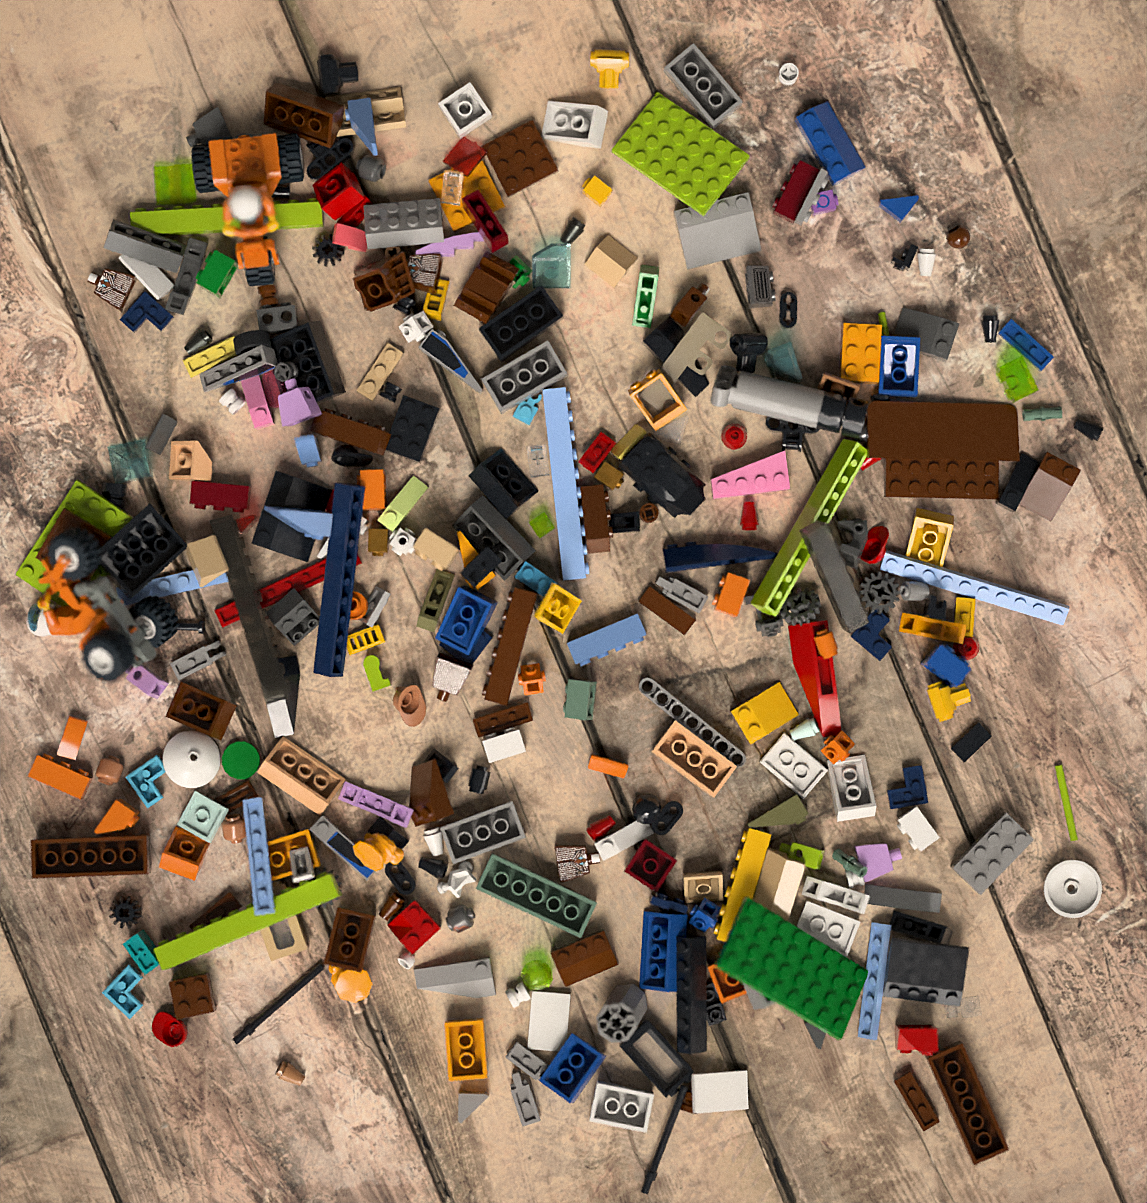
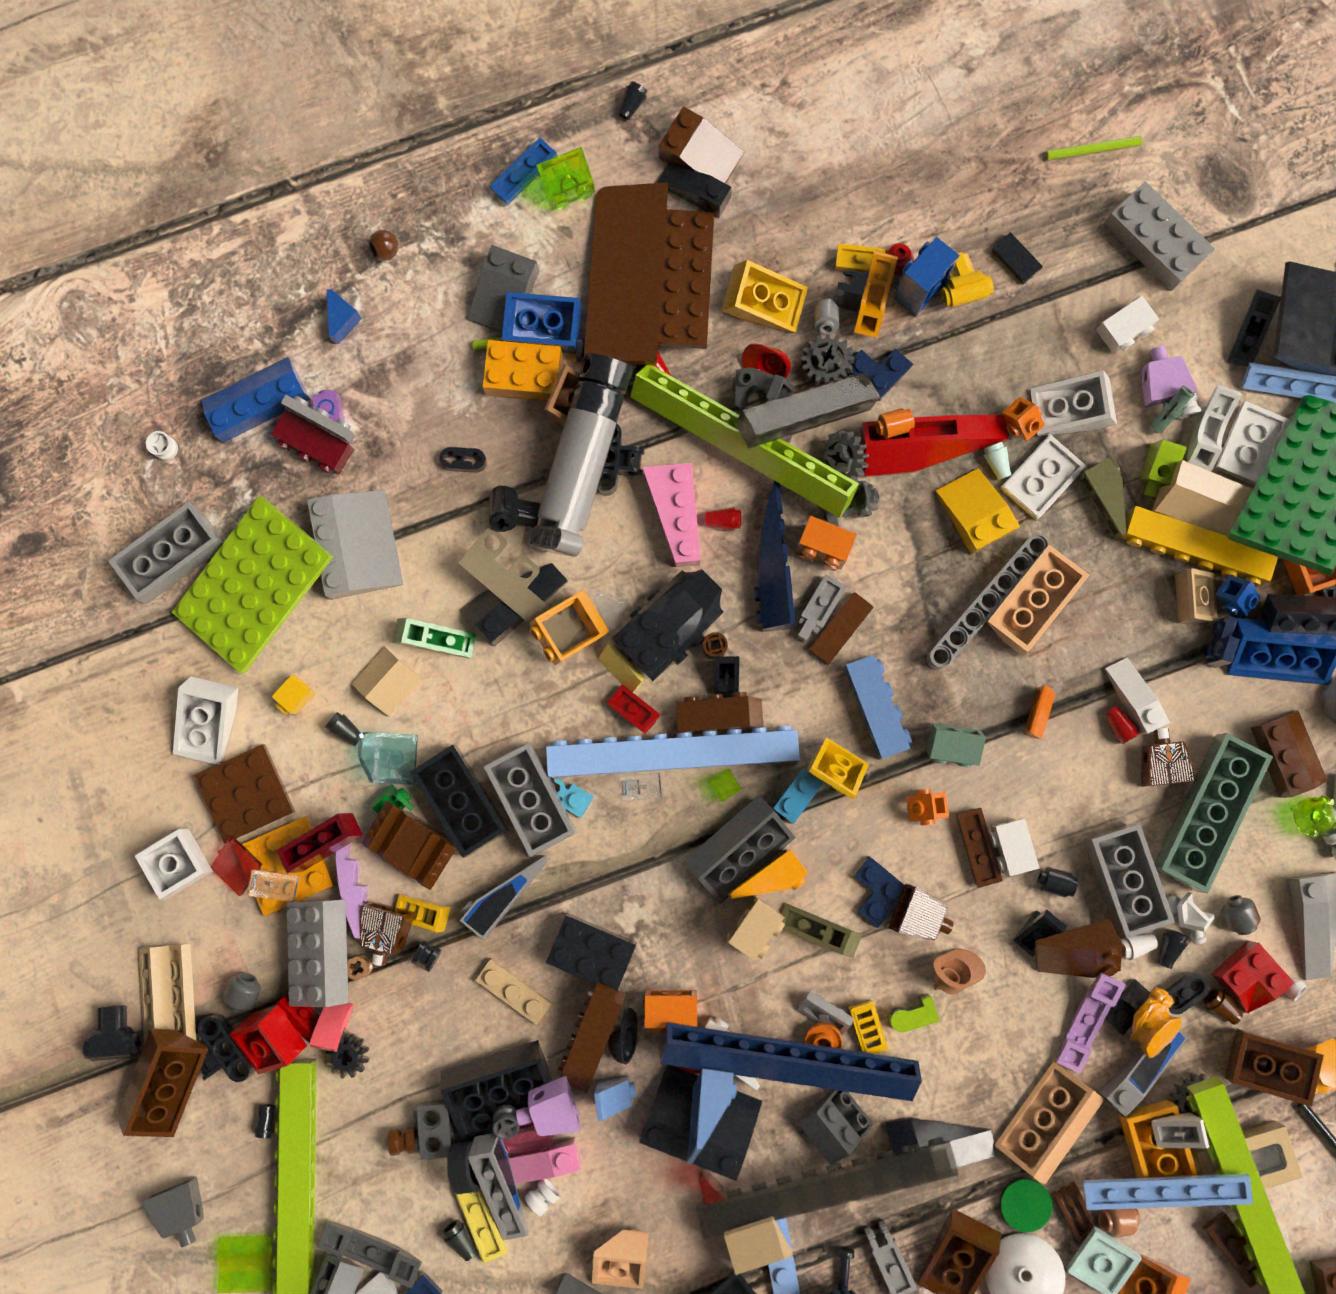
camera: 80 degrees left, 5 degrees down
dark red brick [189,481,251,513] -> none
piece [191,133,304,287] -> none
green brick [195,250,239,299] -> none
red tile [214,553,362,628] -> none
medium blue slope [345,98,378,155] -> none
reddish brown slope [353,251,415,312] -> none
pearl gold brick [368,529,389,556] -> none
yellowish green slope [378,476,429,532] -> none
black wheel [379,381,402,403] -> none
white brick [389,528,417,556] -> none
white brick [399,311,433,343] -> none
blue slope [435,585,498,656] -> none
black hinge [460,546,502,588] -> none
black slope [468,448,539,519] -> none
reddish brown brick [482,588,537,706] -> none
yellow piece [590,49,629,89] -> none
pearl gold brick [594,461,625,491] -> none
dark red brick [624,838,677,892] -> none
black hair [632,794,662,824] -> none
black plate [652,801,683,835] -> none
reddish brown torso [670,283,710,328] -> none
red cone [721,424,747,450] -> none
slope [745,266,776,309] -> none
clear light blue slope [764,342,802,383] -> none
dark grey slope [864,884,942,913] -> none
light blue plate [880,550,1069,625] -> none
dark blue plate [887,765,928,810] -> none
black bracket [891,244,918,271] -> none
white cone [917,248,936,276] -> none
black cone [981,315,1000,343] -> none
sand green pin [1022,406,1062,422] -> none
white dish [1044,860,1102,918] -> none

